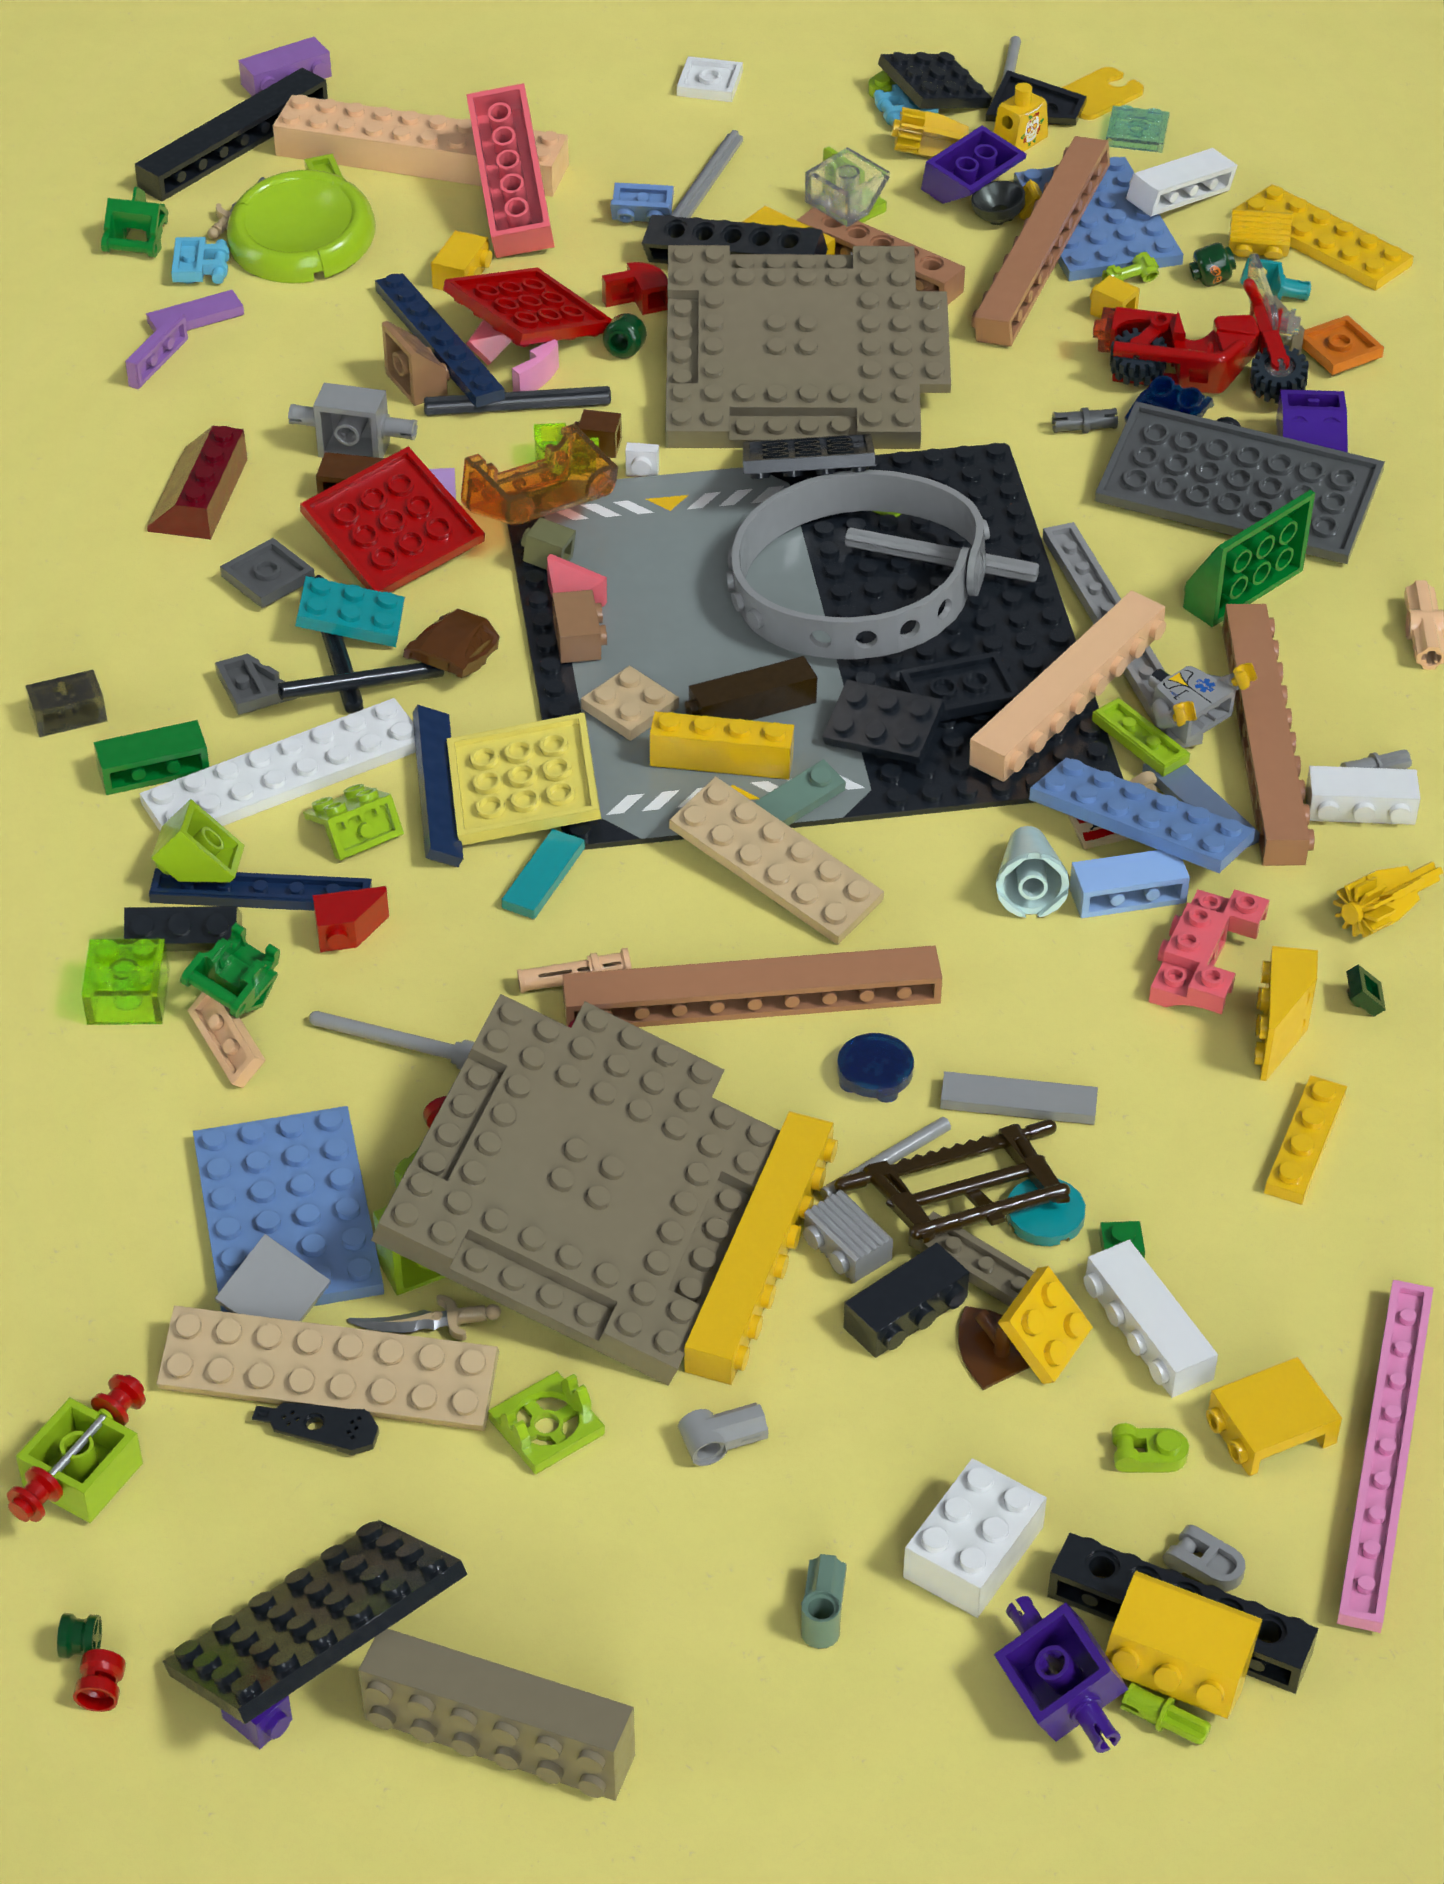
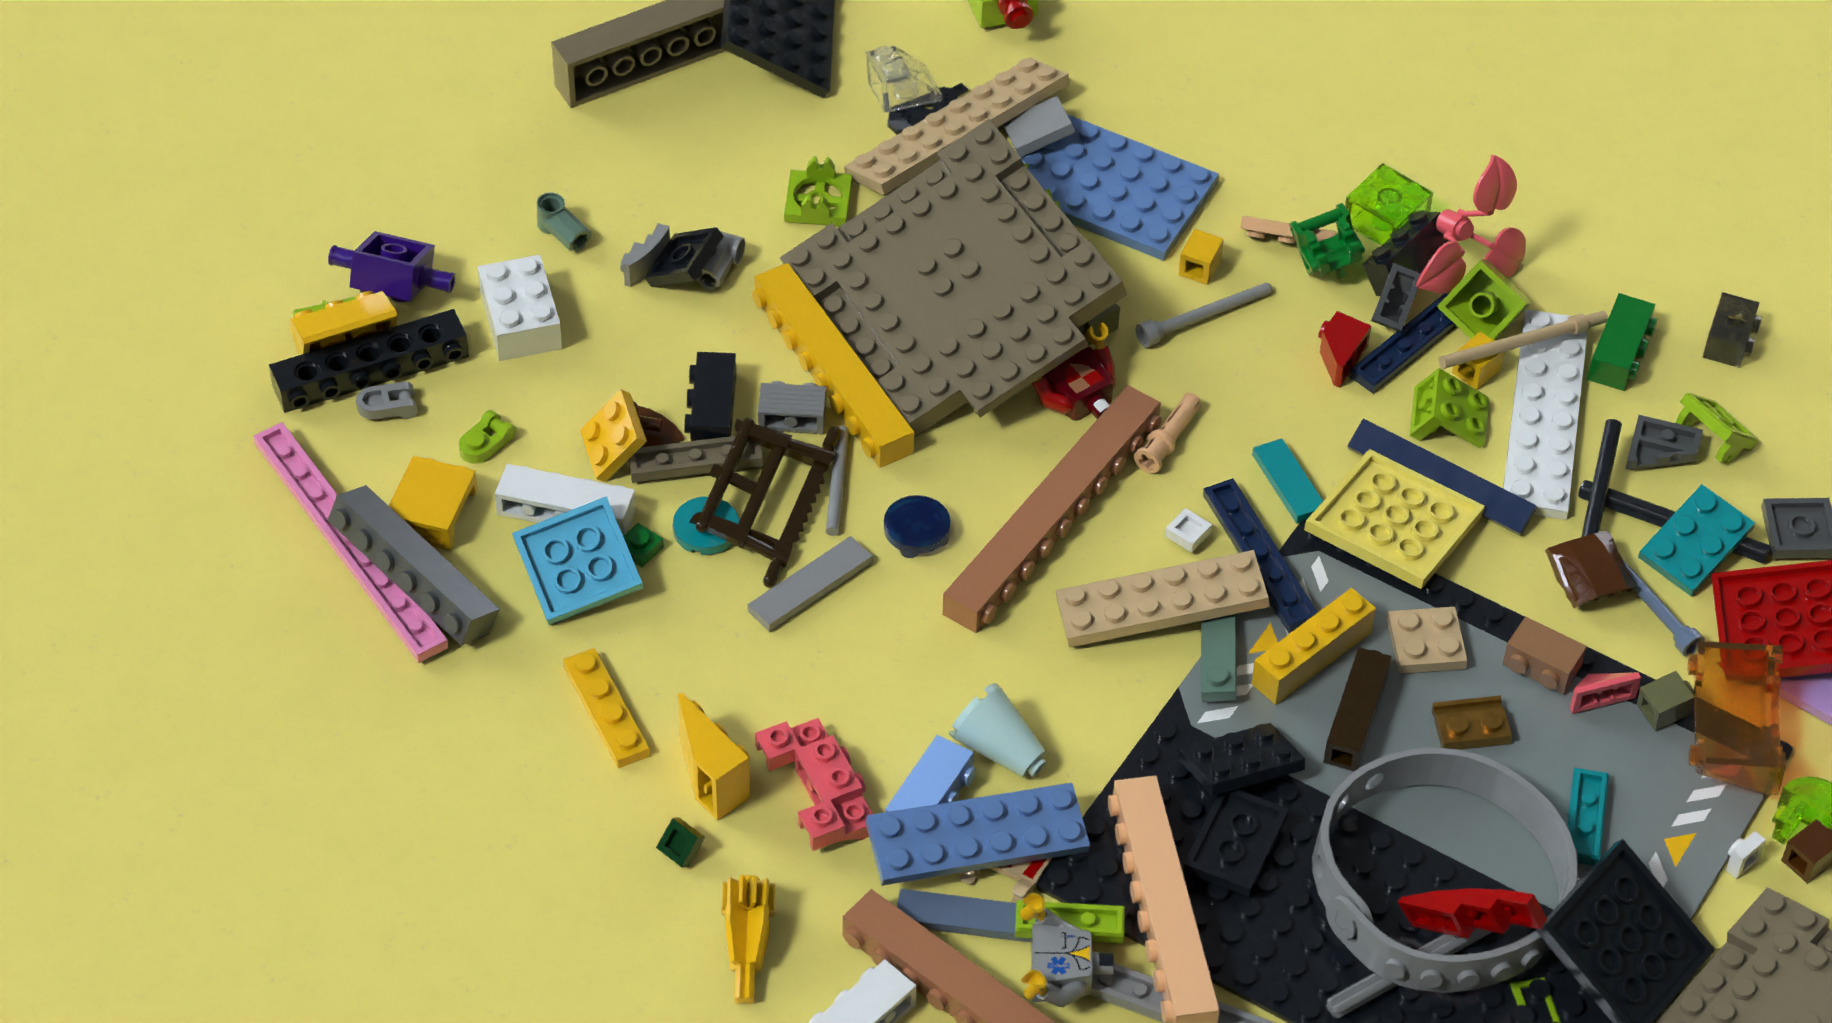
camera: 130 degrees right, 5 degrees up
none -> dark grey brick [328,485,500,646]
none -> medium azure plate [512,496,644,625]
none -> light grey slope [620,223,670,287]
none -> black plate [645,227,724,287]
none -> clear slope [866,46,943,113]
none -> white plate [1165,508,1212,553]
none -> yellow brick [1178,229,1224,285]
none -> dark blue tile [1203,478,1318,634]
none -> dark grey slope [1371,263,1421,333]
none -> red slope [1398,888,1548,939]
none -> coral plant [1415,155,1526,294]
none -> pearl gold plate [1431,695,1512,750]
none -> tan bar [1439,311,1608,369]
none -> yellow brick [1452,332,1504,390]
none -> teal tile [1567,767,1609,865]
none -> sand blue piece [1623,560,1705,657]
none -> lime piece [1675,393,1758,465]

